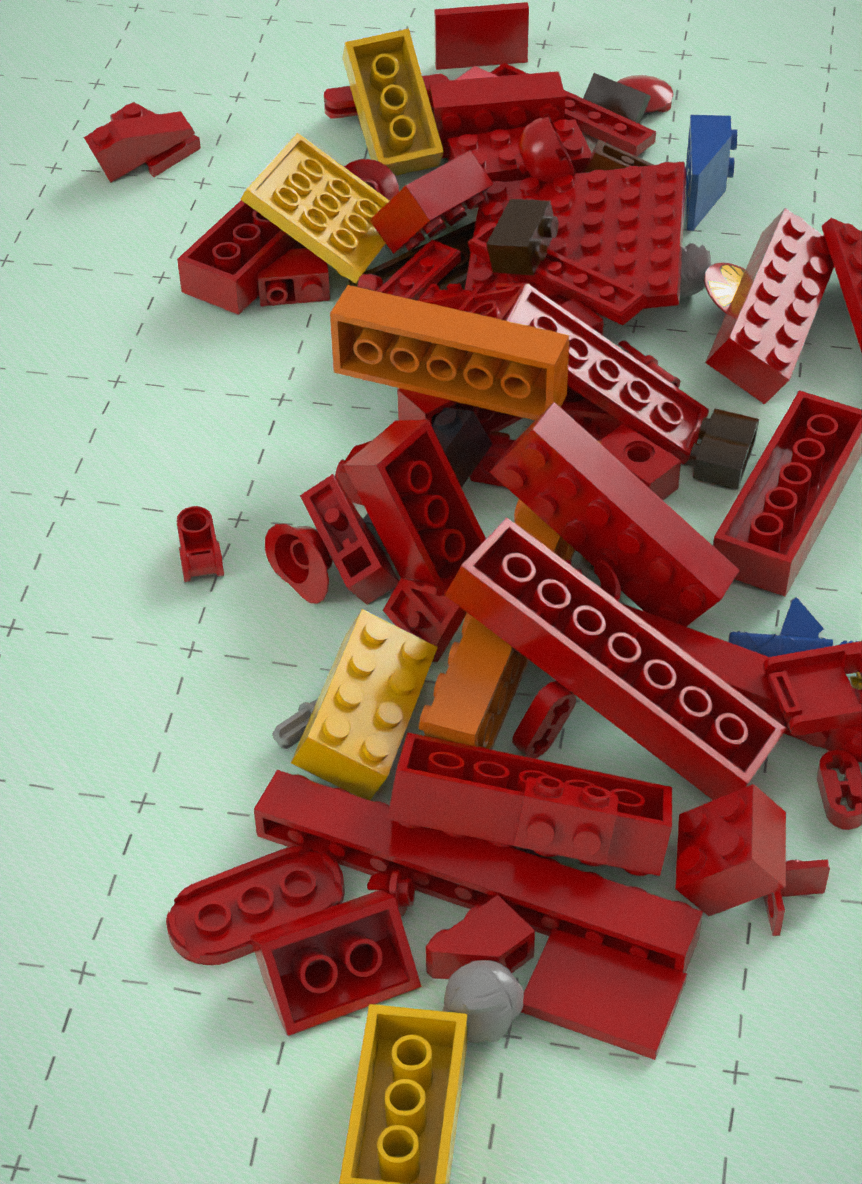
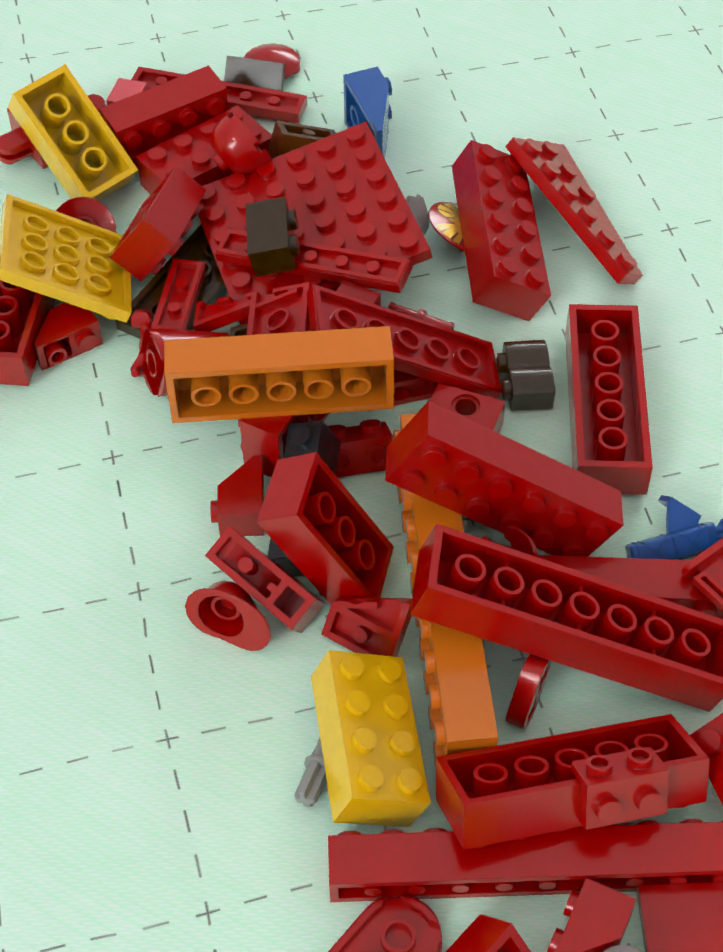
camera: 25 degrees left, 5 degrees up
red piece [177,506,224,583] -> none
red plate [367,870,415,916] -> none
red tile [434,2,529,70] -> none

